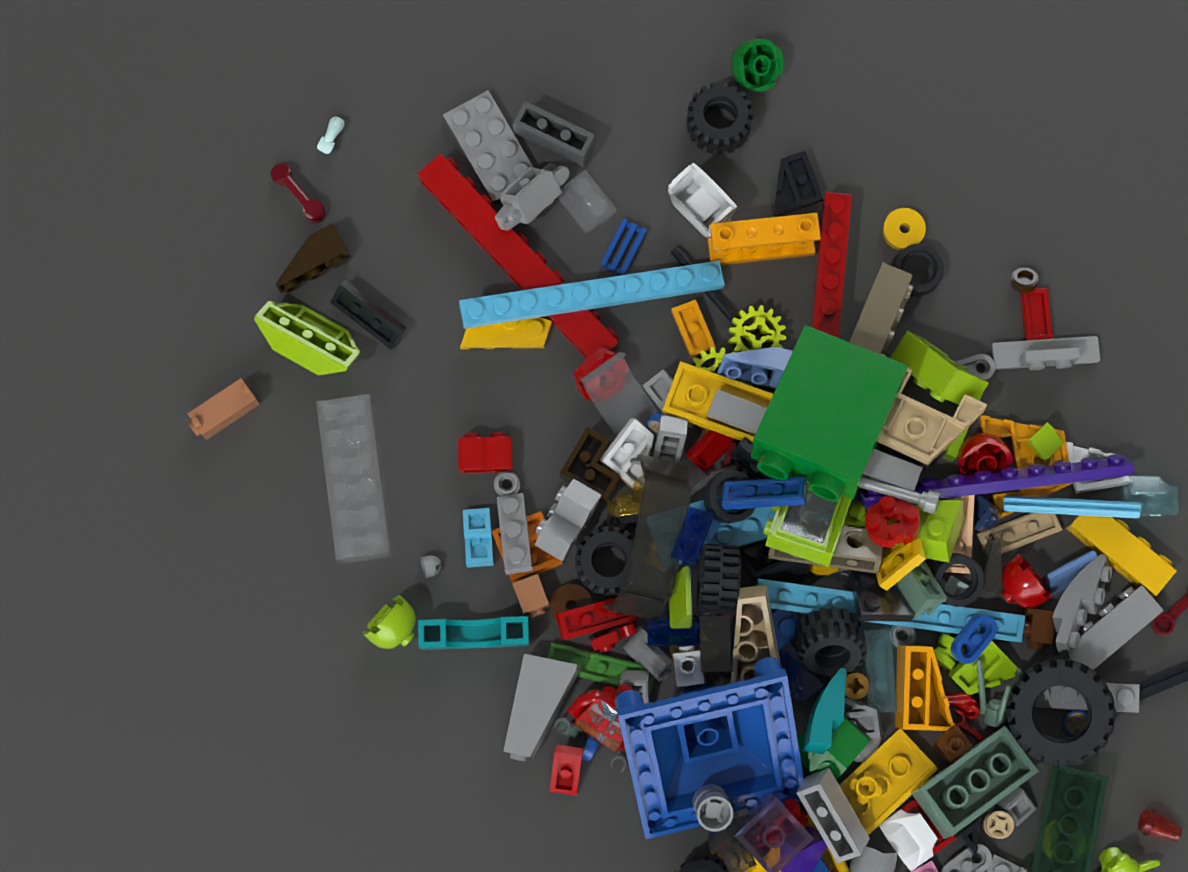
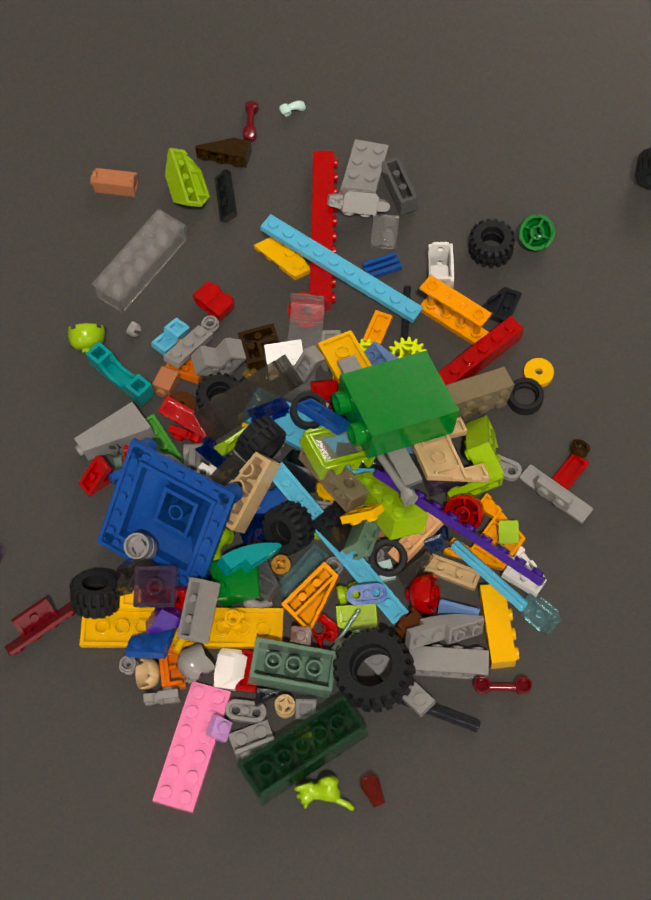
camera: 45 degrees right, 15 degrees down
red plate [865,496,920,548] -> none

